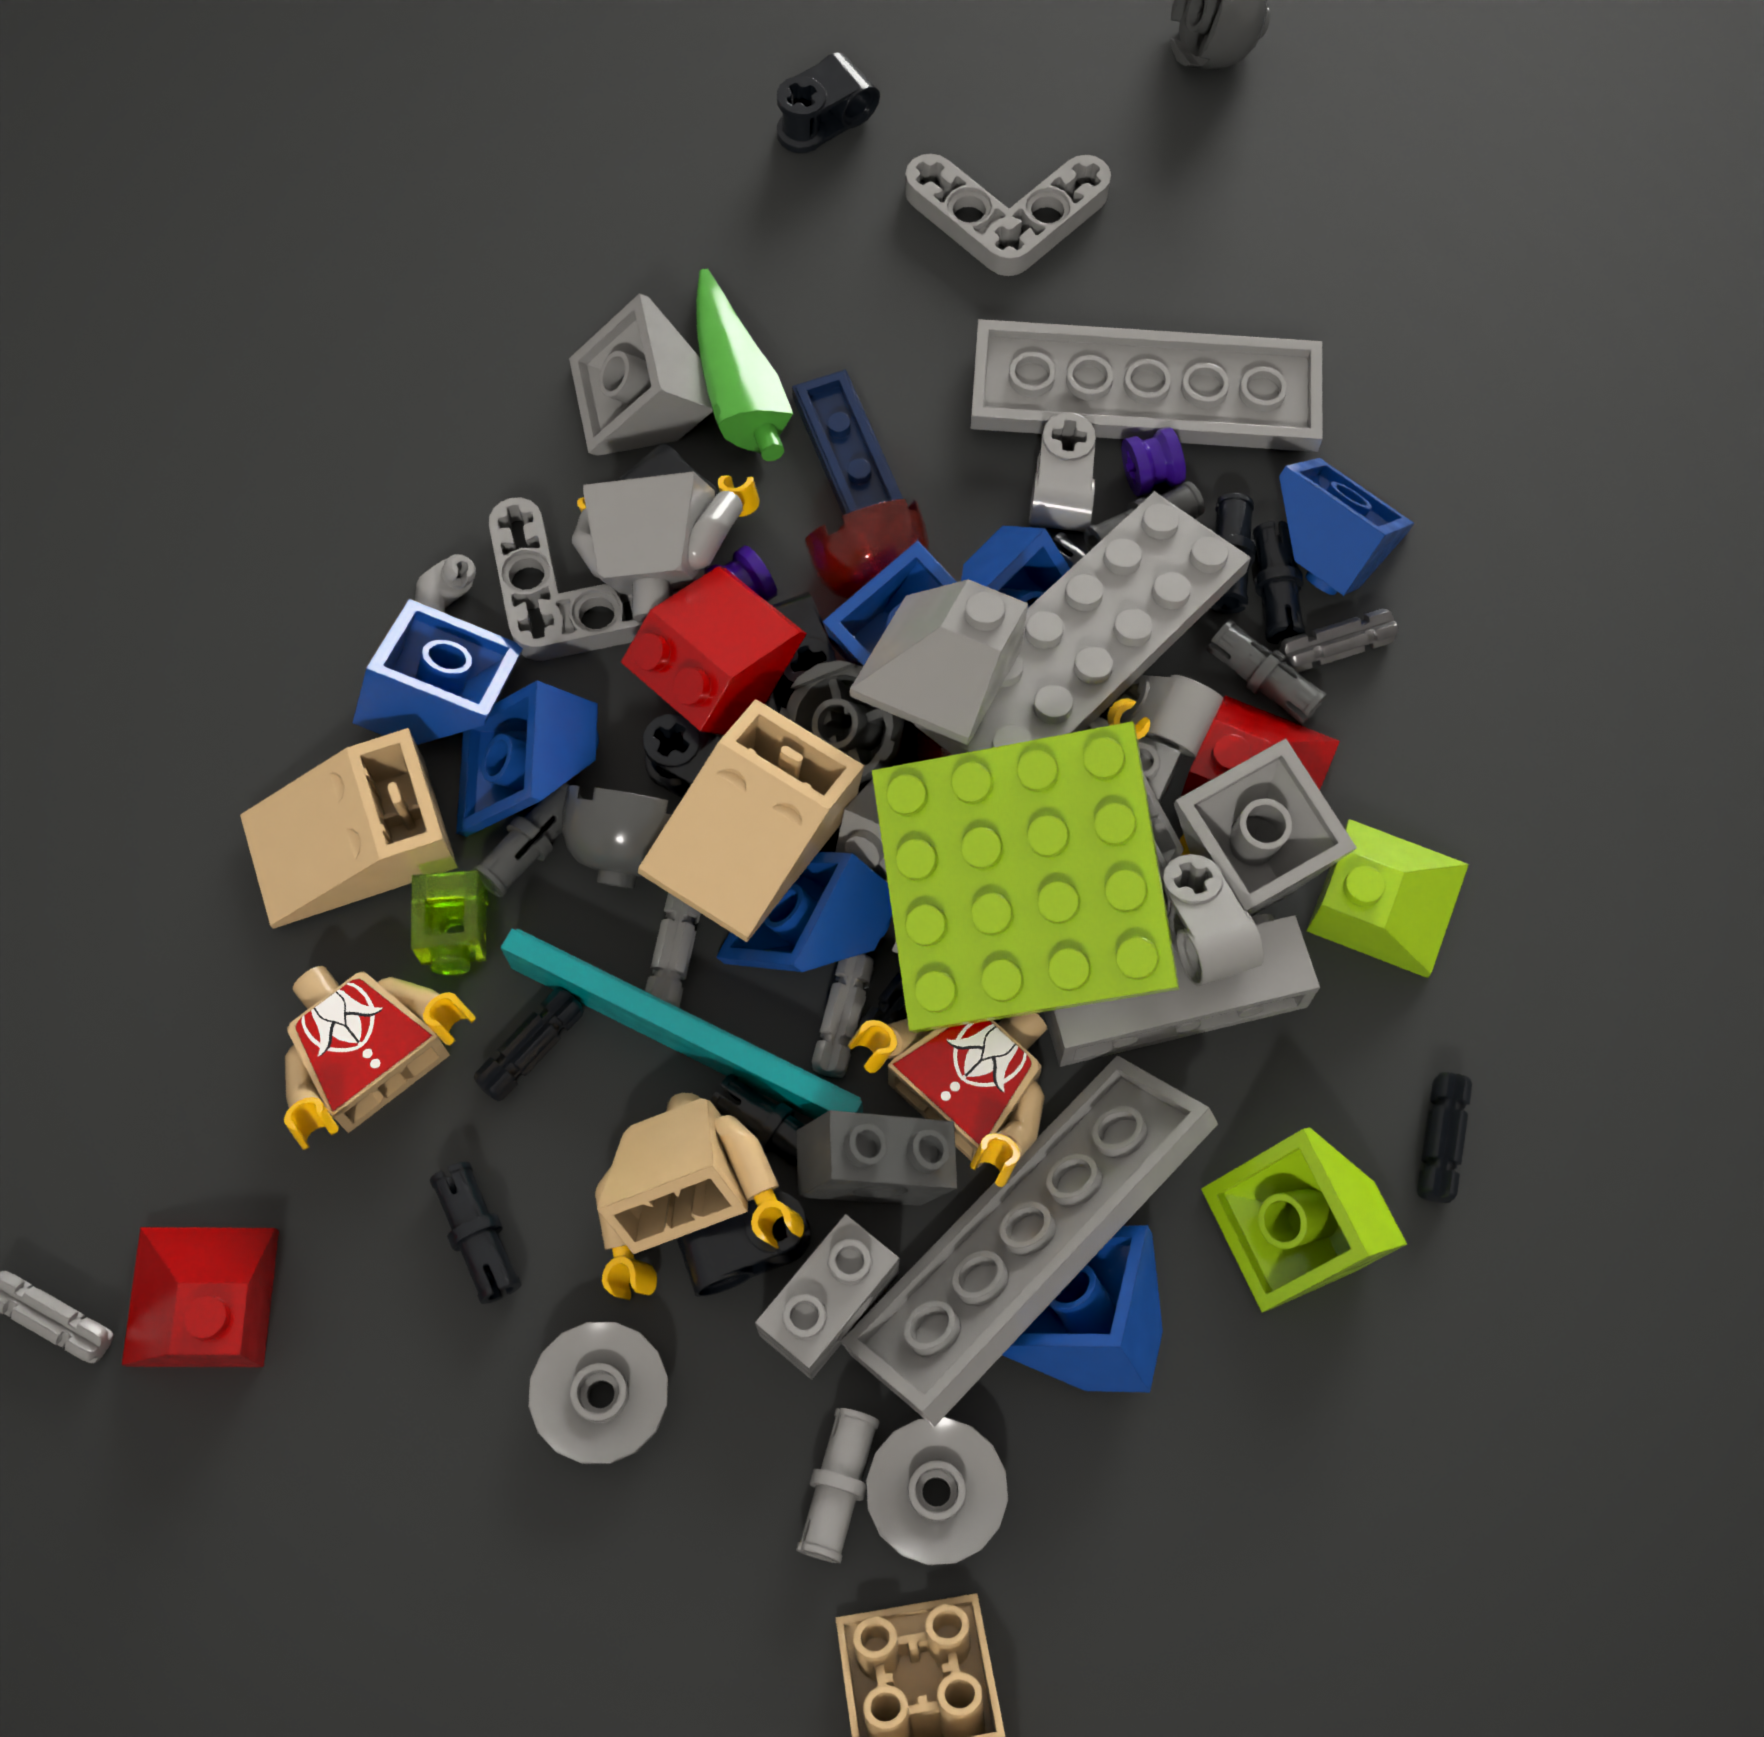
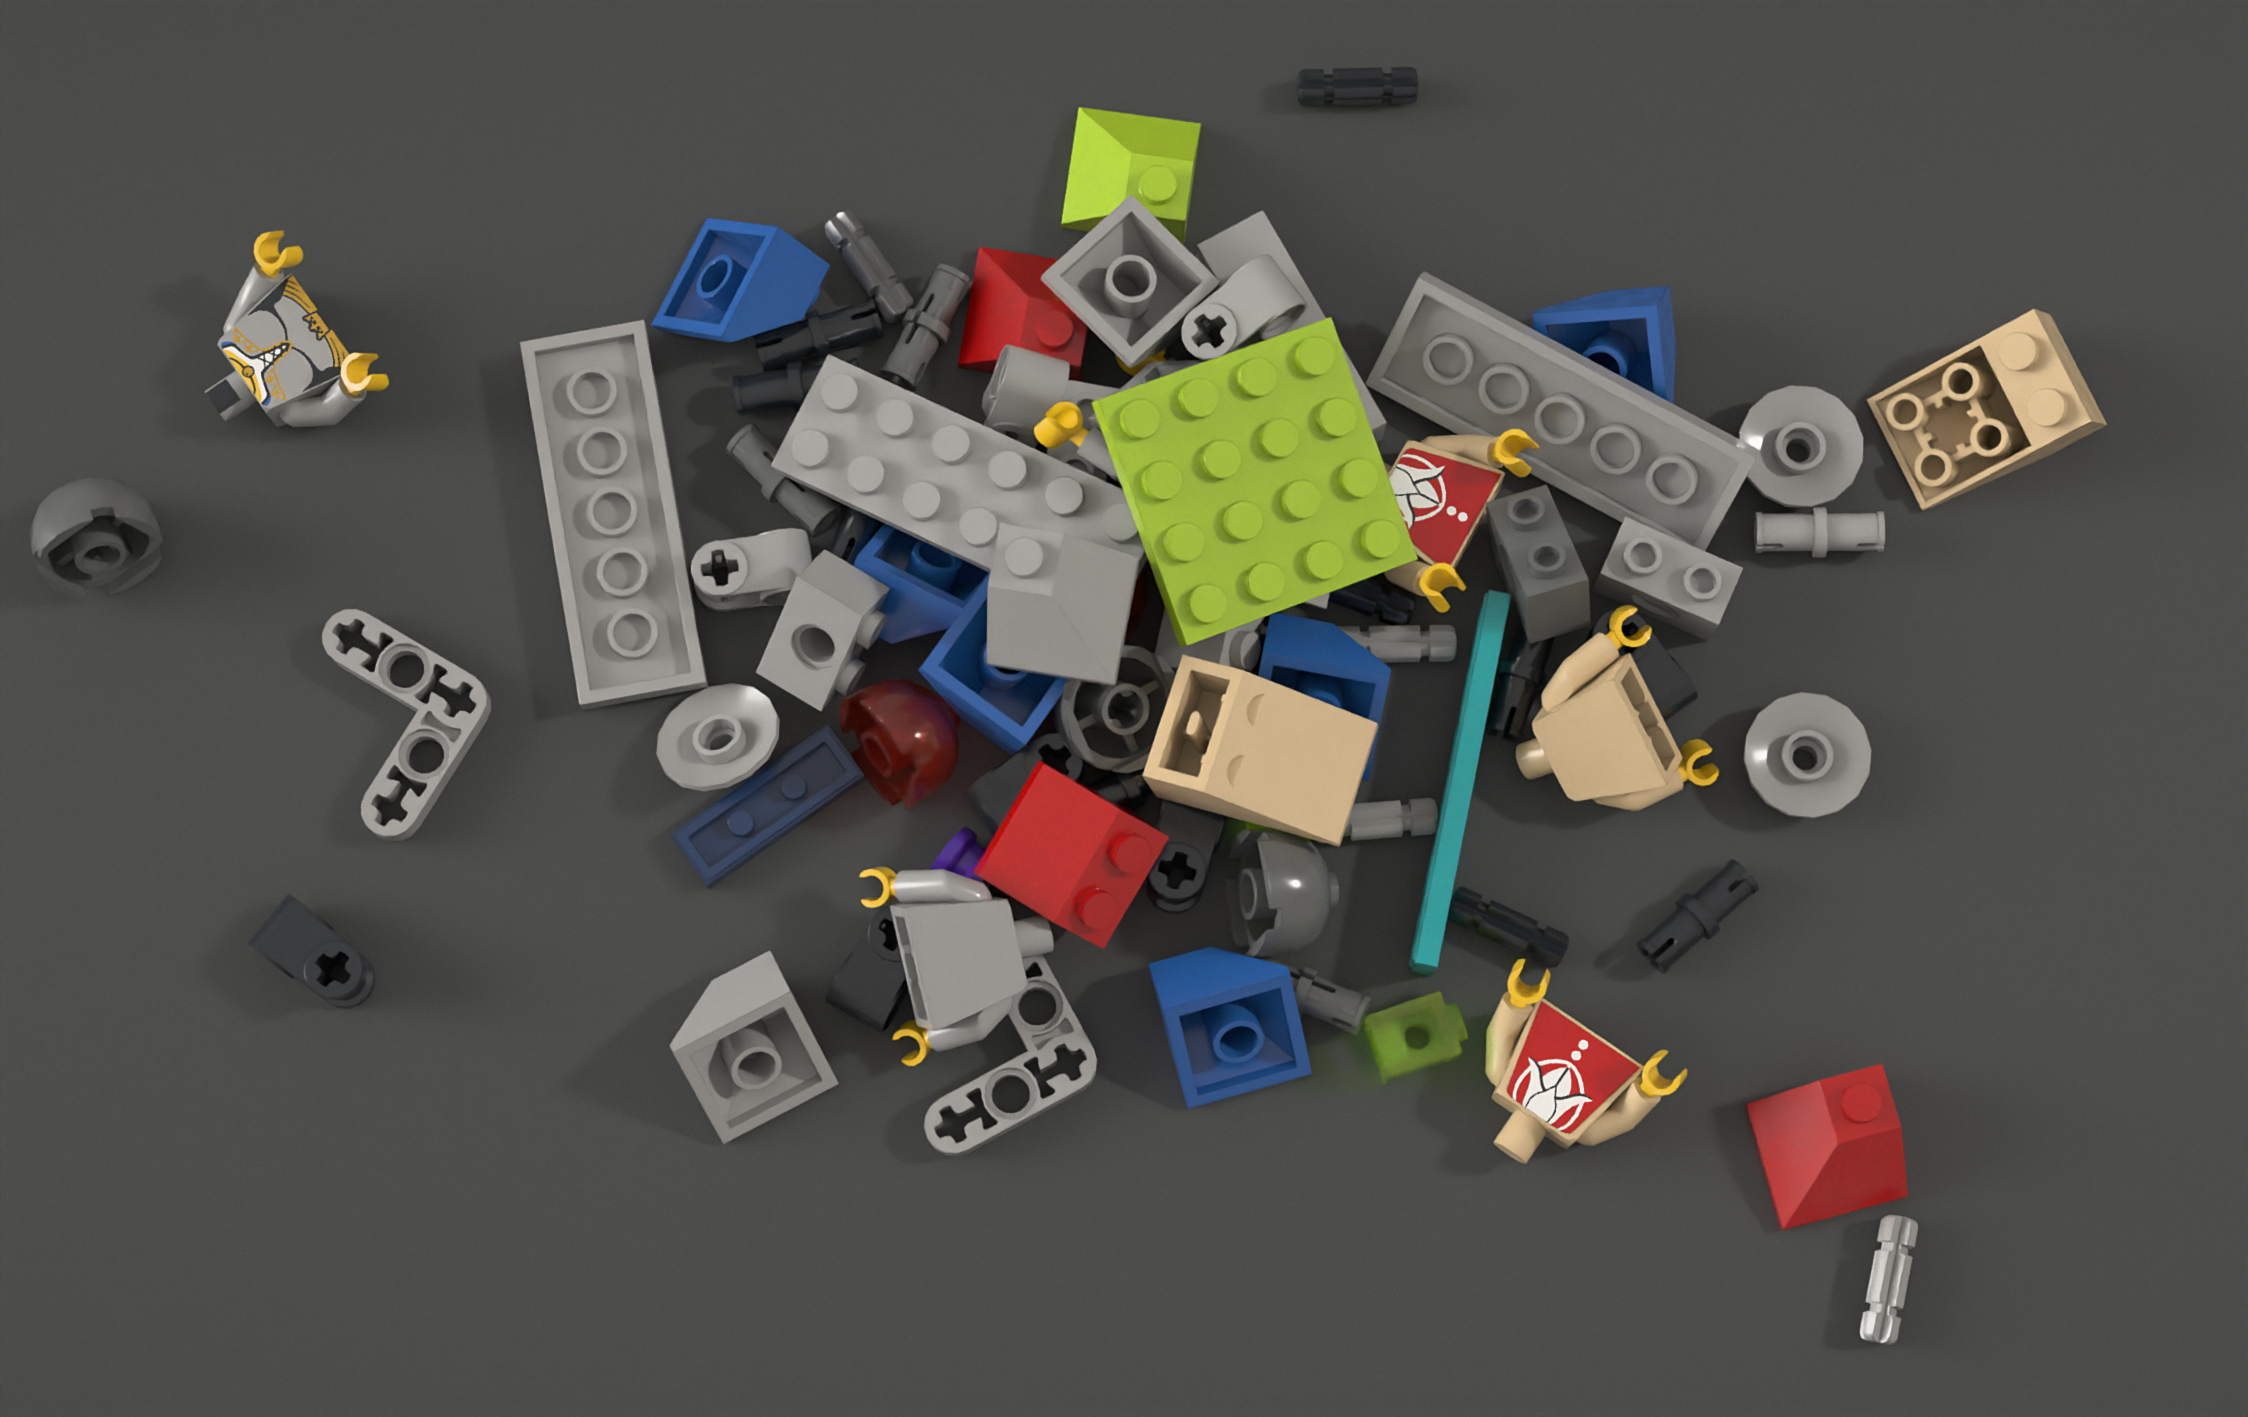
camera: 105 degrees left, 10 degrees up
tan slope [240,728,458,929] -> none
blue slope [352,599,523,745] -> none
light grey arm [415,554,476,613] -> none
bright green piece [696,269,793,461] -> none
dark purple wheel [1121,427,1186,497] -> none
lime slope [1201,1127,1407,1312] -> none
none -> torso [204,230,389,428]
none -> light grey dish [656,683,780,791]
none -> light grey brick [756,549,890,711]

